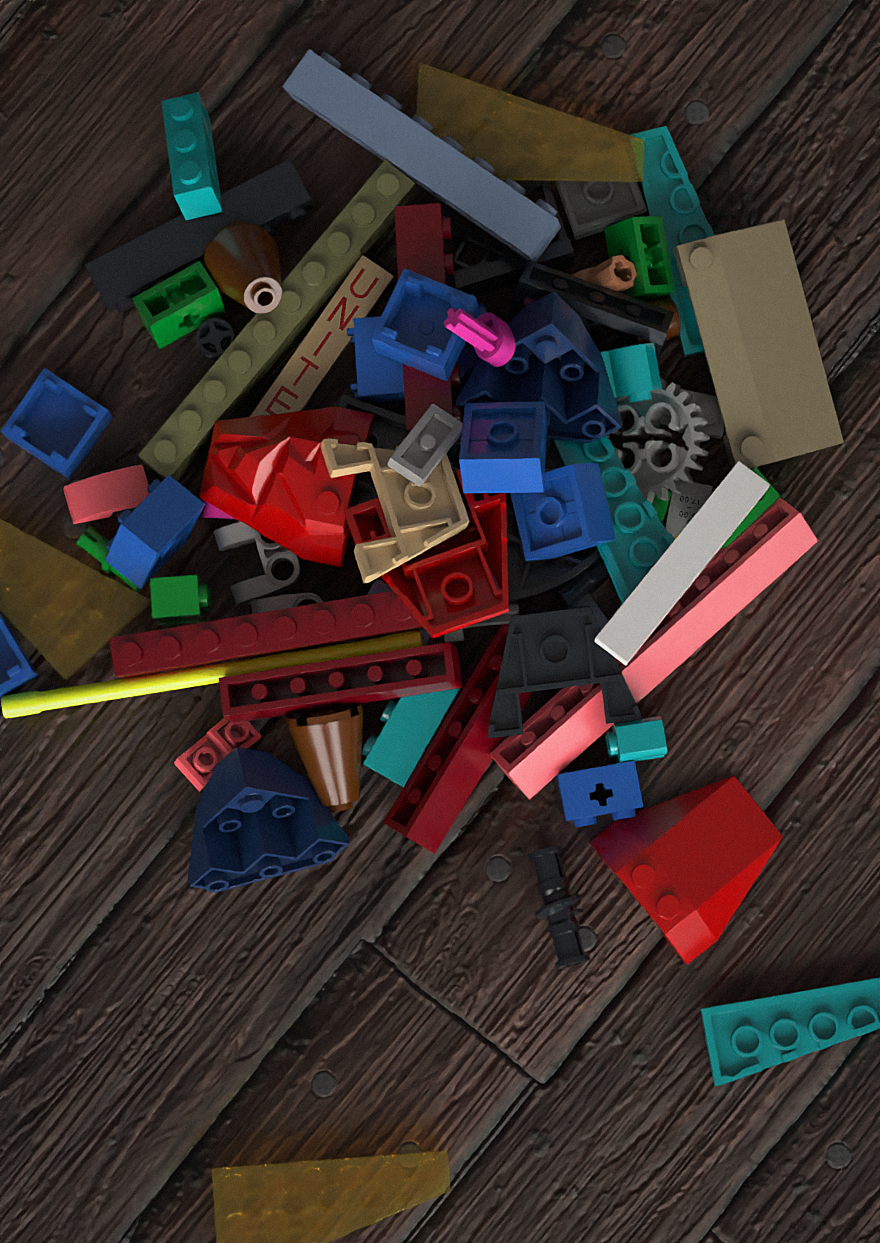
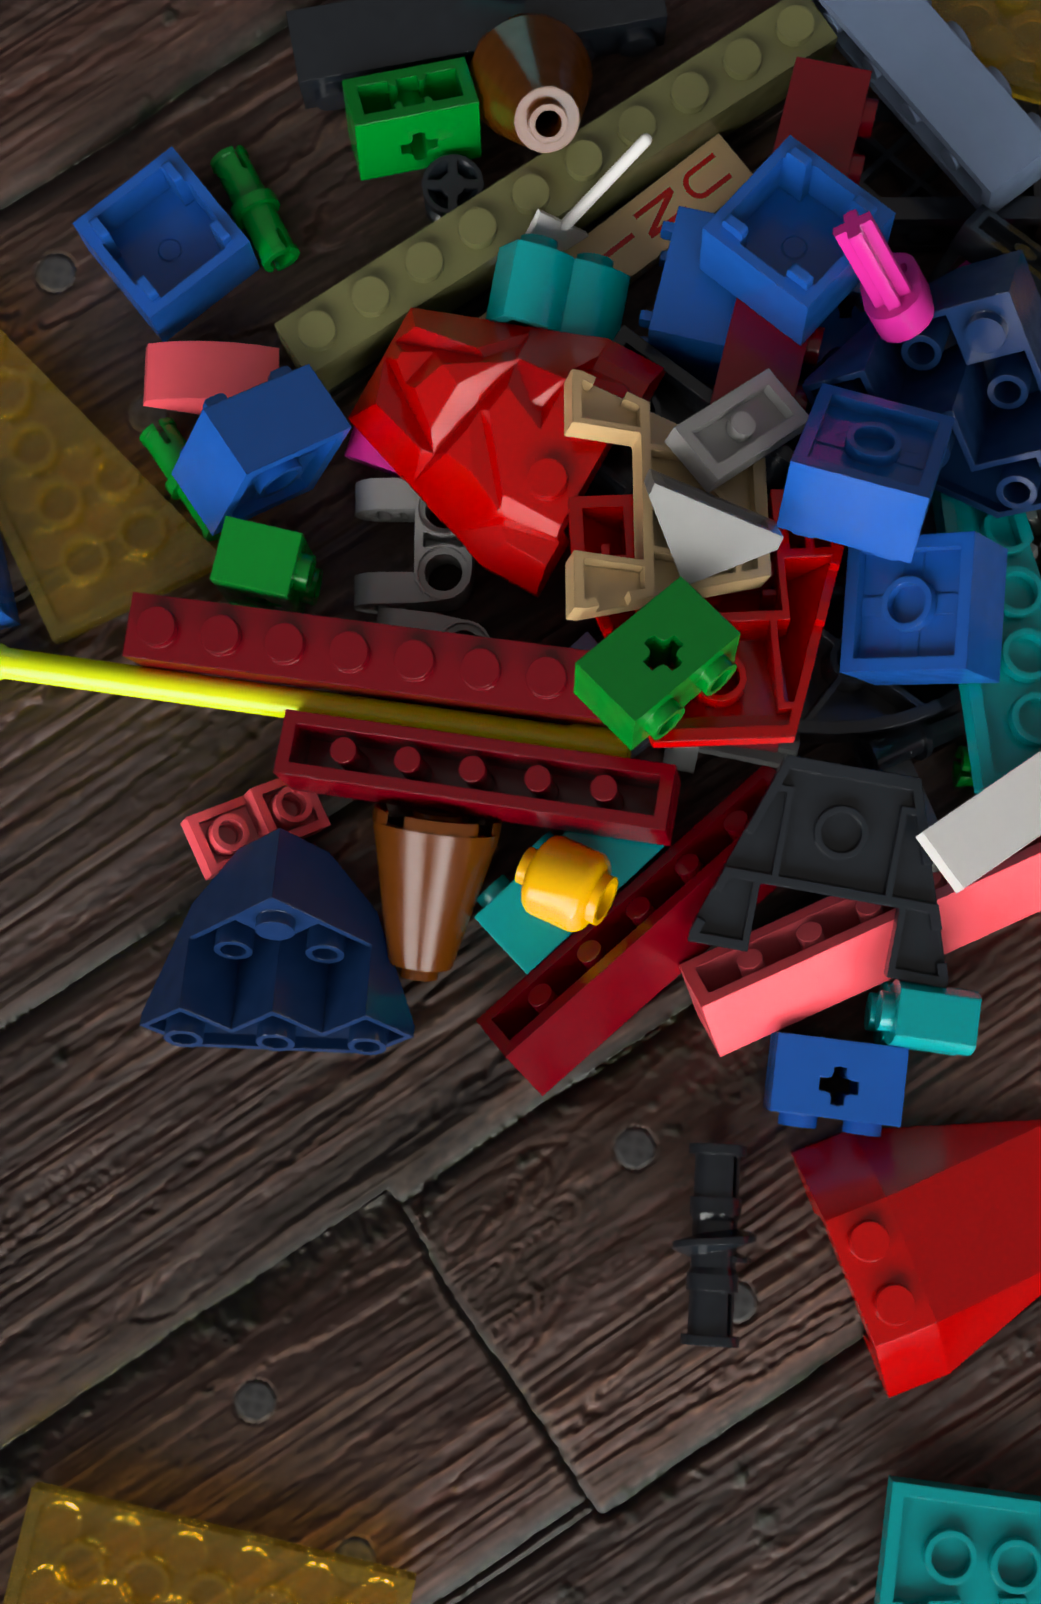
camera: 20 degrees right, 0 degrees up
none -> green pin [210,145,300,272]
none -> teal brick [485,234,630,341]
none -> yellow head [515,836,618,932]
none -> white piece [525,133,652,252]
none -> green brick [573,576,741,751]
none -> light grey slope [644,468,784,584]

